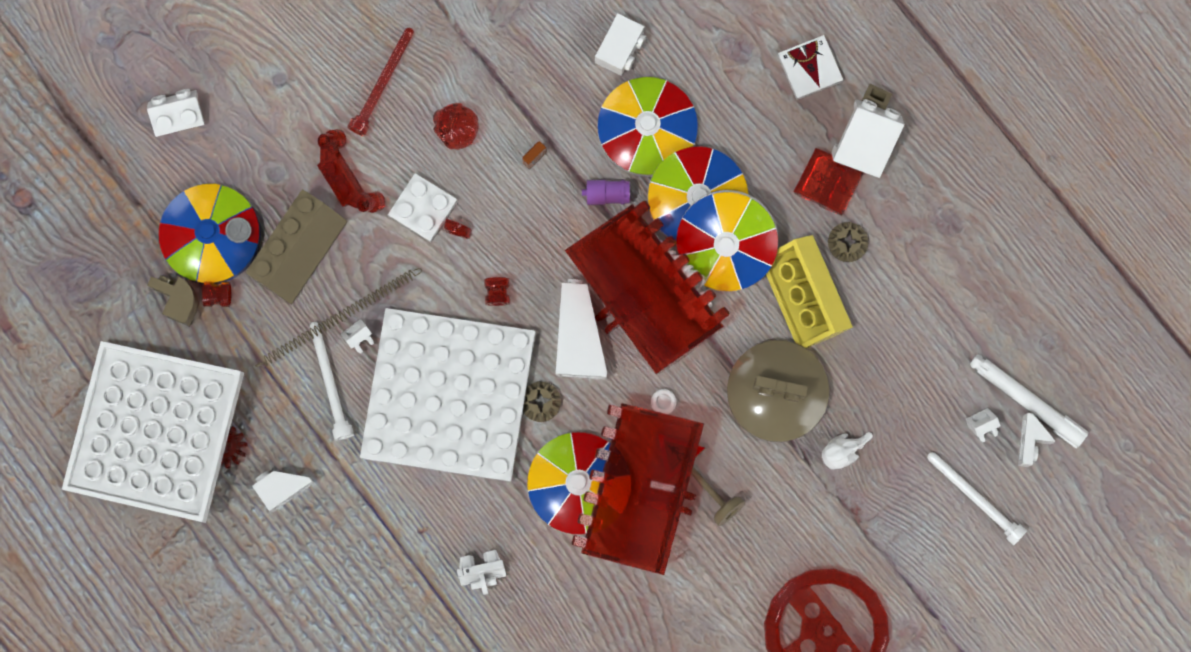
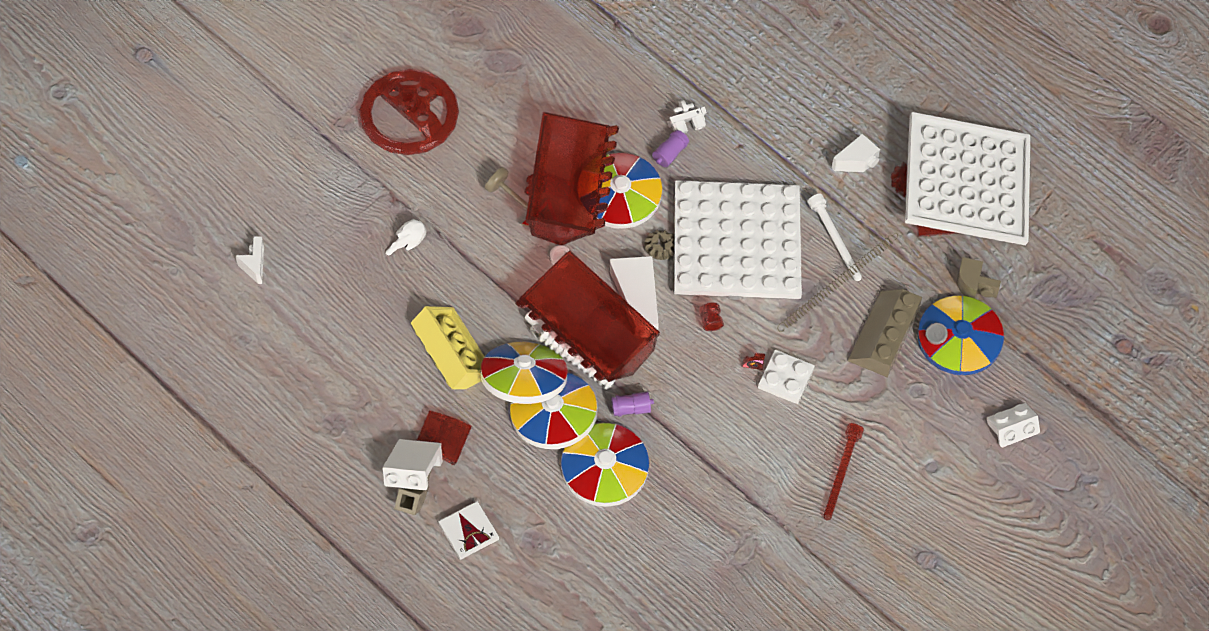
camera: 170 degrees right, 20 degrees down
clear red wheel [202,281,232,307] -> none
clear red plate [317,129,385,213] -> none
white tile [341,319,374,353] -> none
clear red hair [433,103,479,151] -> none
dark orange tile [522,141,547,170] -> none
white brick [595,13,646,76] -> none
dark tan bracket [727,340,829,442] -> none
dark tan gear [828,222,869,262] -> none
white piece [927,452,1027,546] -> none
white tile [965,408,1001,442] -> none
white piece [970,355,1089,449] -> none
none -> medium lavender piece [652,130,689,167]

